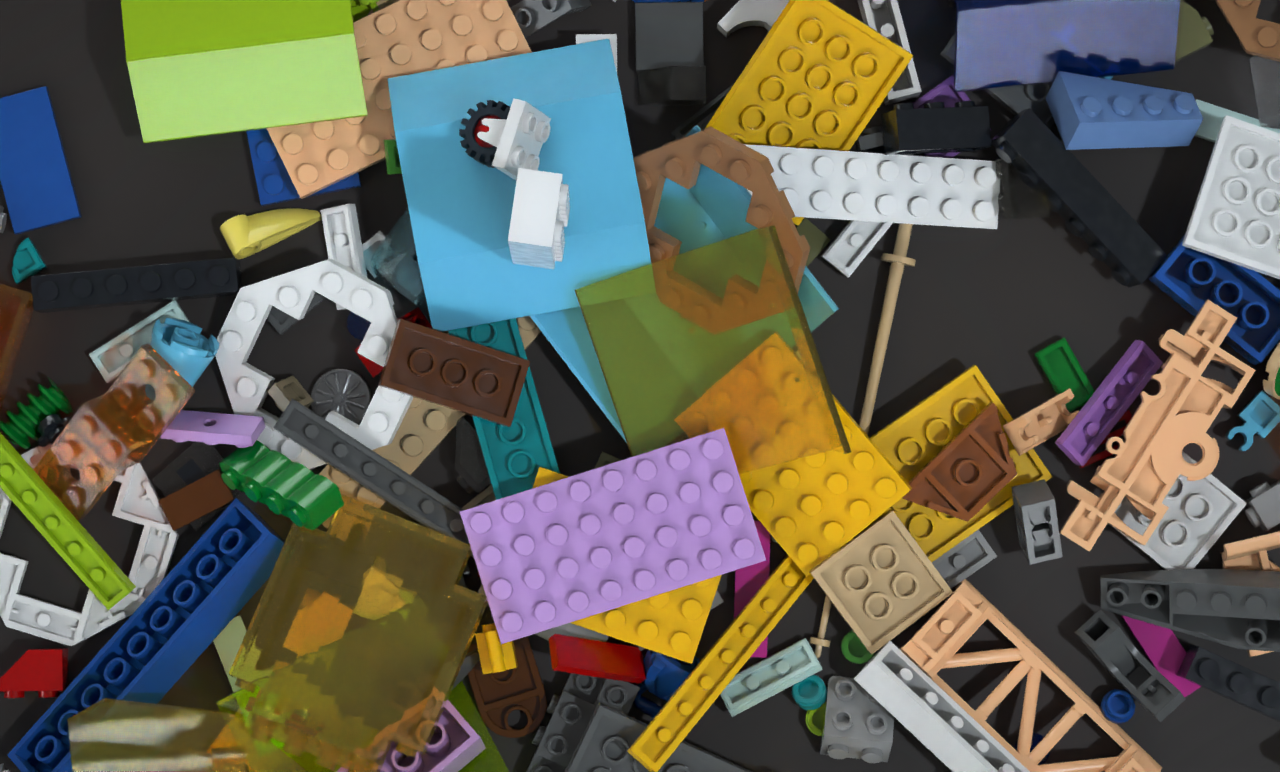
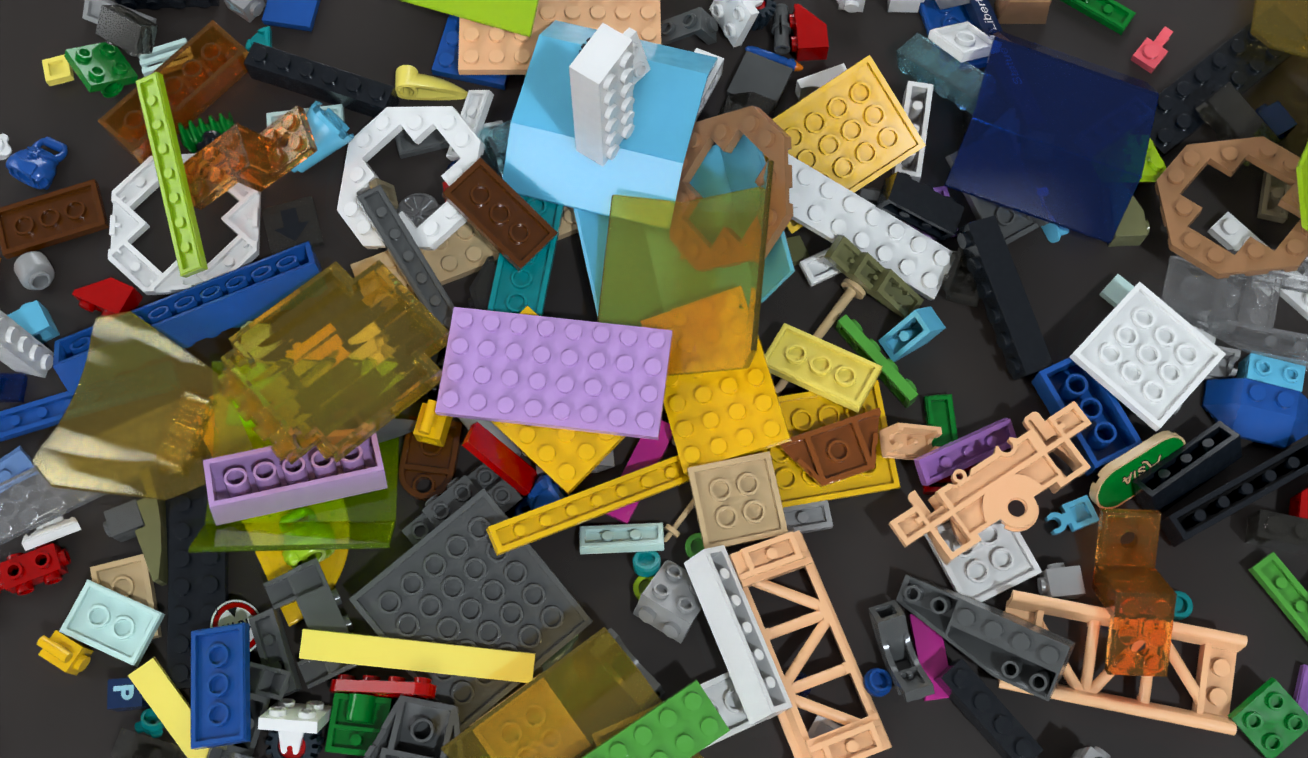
camera: 25 degrees right, 15 degrees down
lavender tile [156,410,266,448] -> none
reddish brown tile [158,469,235,531] -> none
green brick [219,440,344,530] -> none
dark grey brick [1011,479,1063,565] -> none
medium blue wedge [1046,71,1203,150] -> none
none -> light yellow tile [765,323,883,413]
none -> olive slope [824,235,924,319]
none -> bright green plate [835,315,918,408]
none -> medium azure slope [878,306,946,362]

